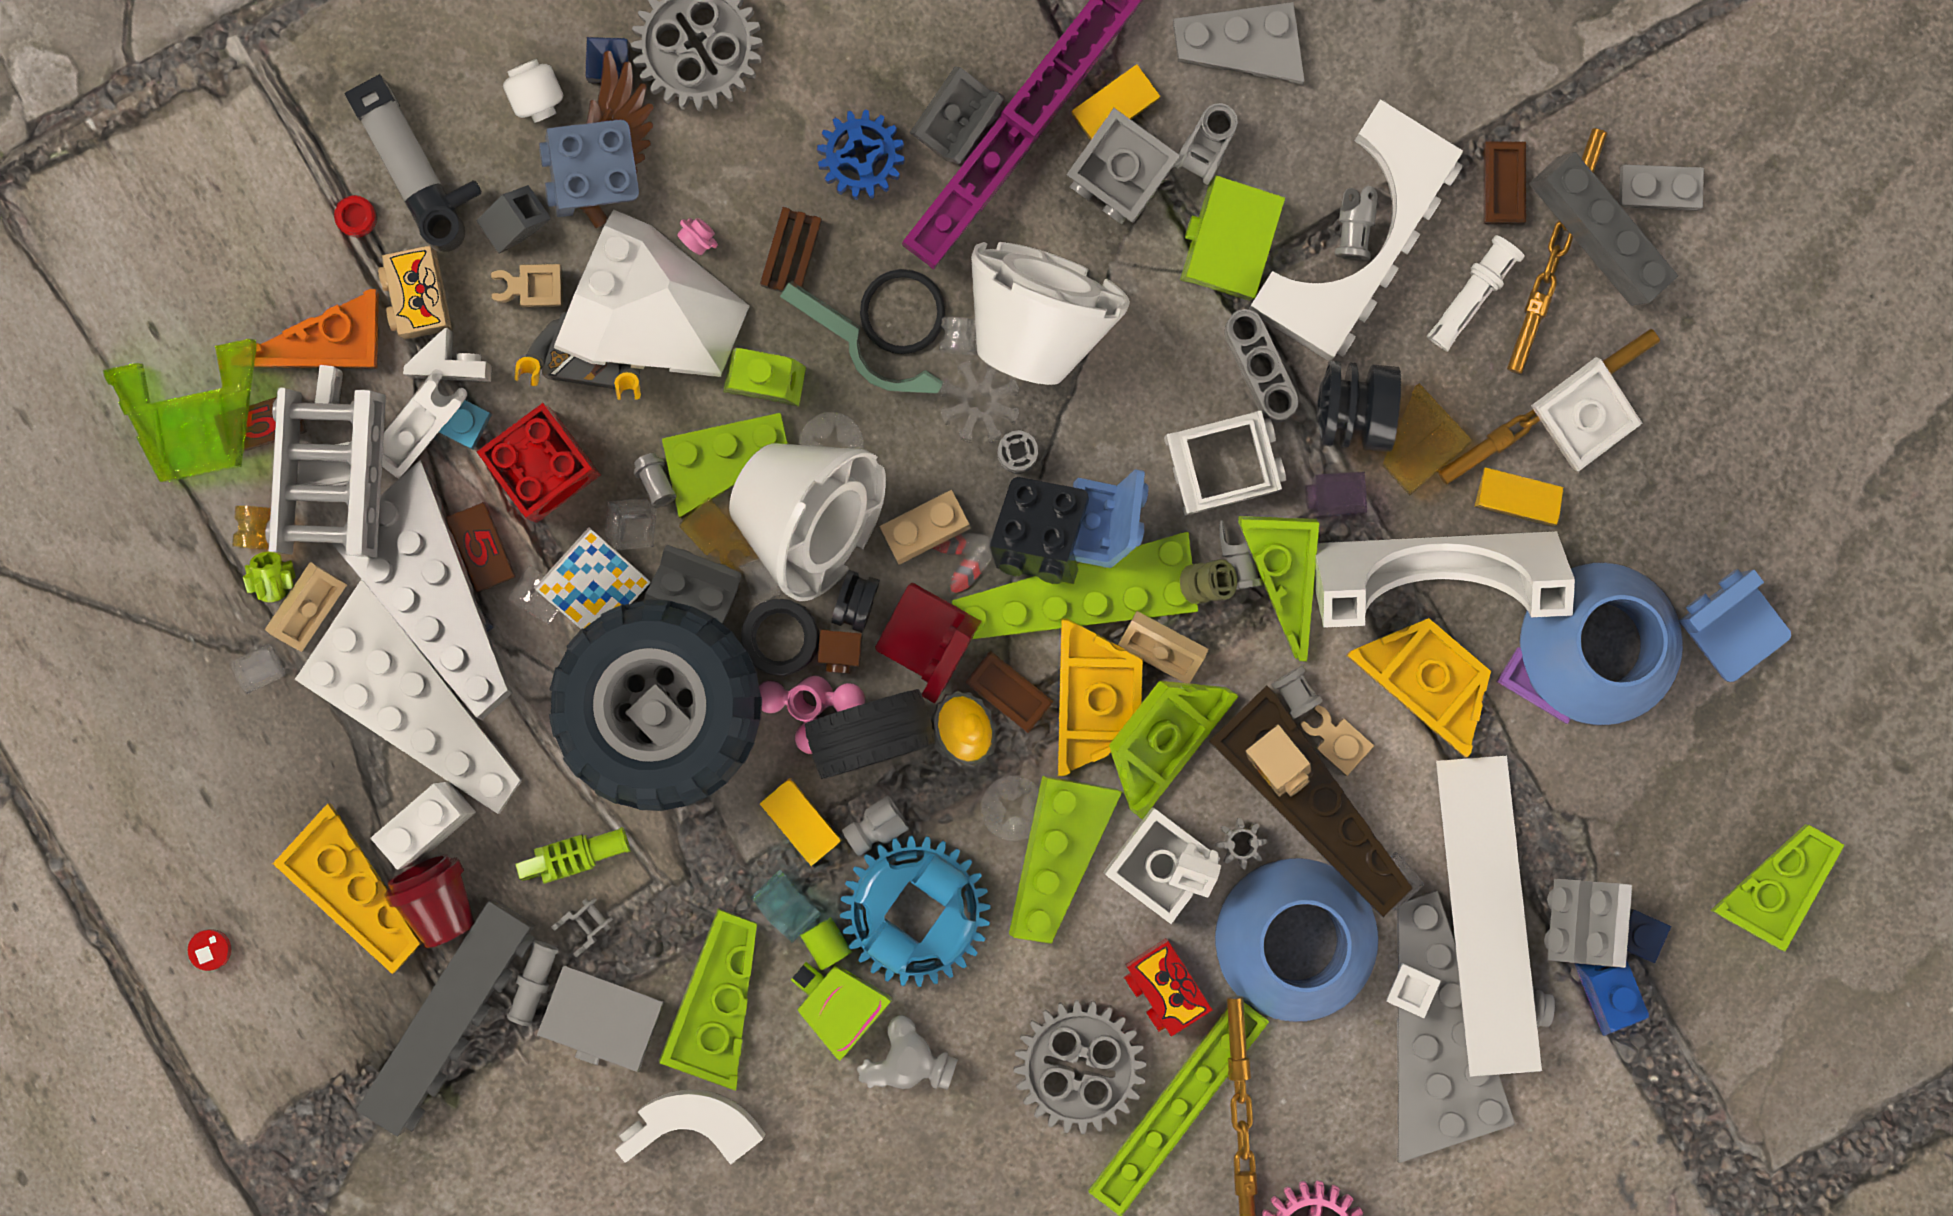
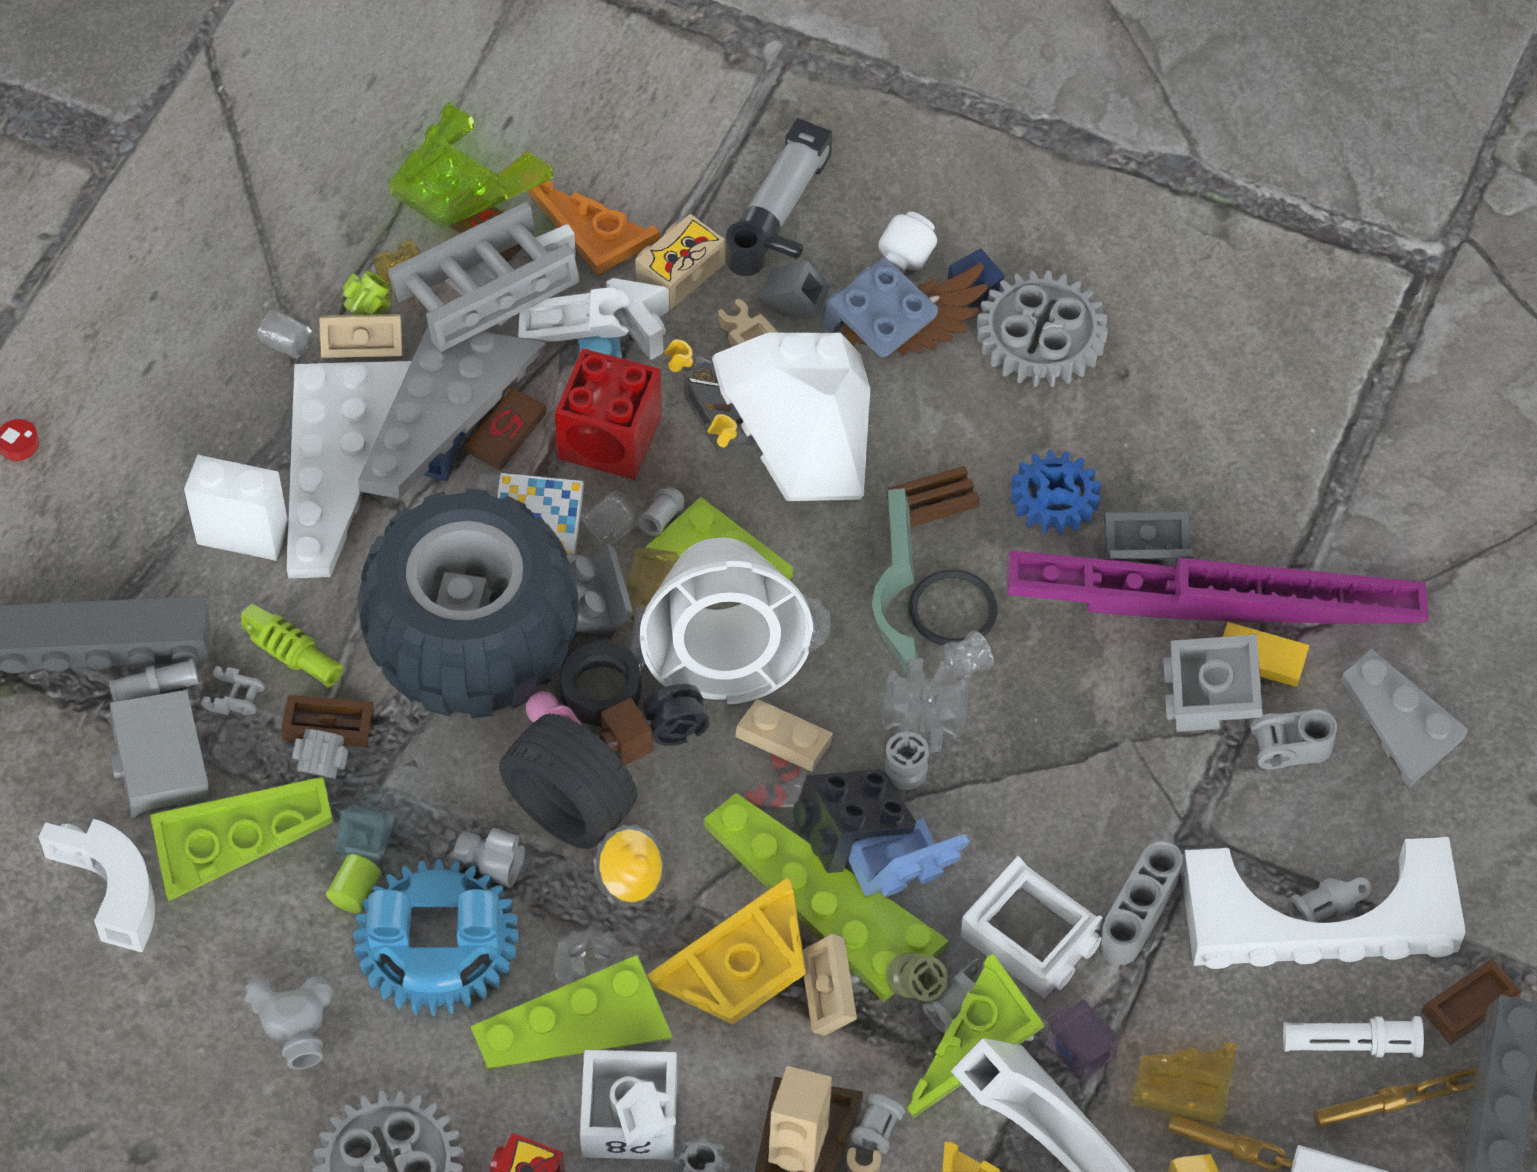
camera: 50 degrees right, 30 degrees down
yellow wing [272,803,422,974] -> none
red tile [334,195,377,238] -> none
dark red piece [384,854,475,948] -> none
bright pink plate [677,218,718,255] -> none
lime torso [723,348,806,407] -> none
yellow slope [760,778,842,866] -> none
lime torso [791,962,892,1061] -> none
dark red bracket [875,583,982,704] -> none
reddish brown tile [965,651,1053,733] -> none
white cone [971,242,1130,385] -> none
lime wing [1109,681,1239,819] -> none
lime container [1180,175,1285,301] -> none
black wheel [1316,361,1401,452] -> none
none -> reddish brown tile [281,695,374,748]
none -> light grey gear [292,729,349,779]

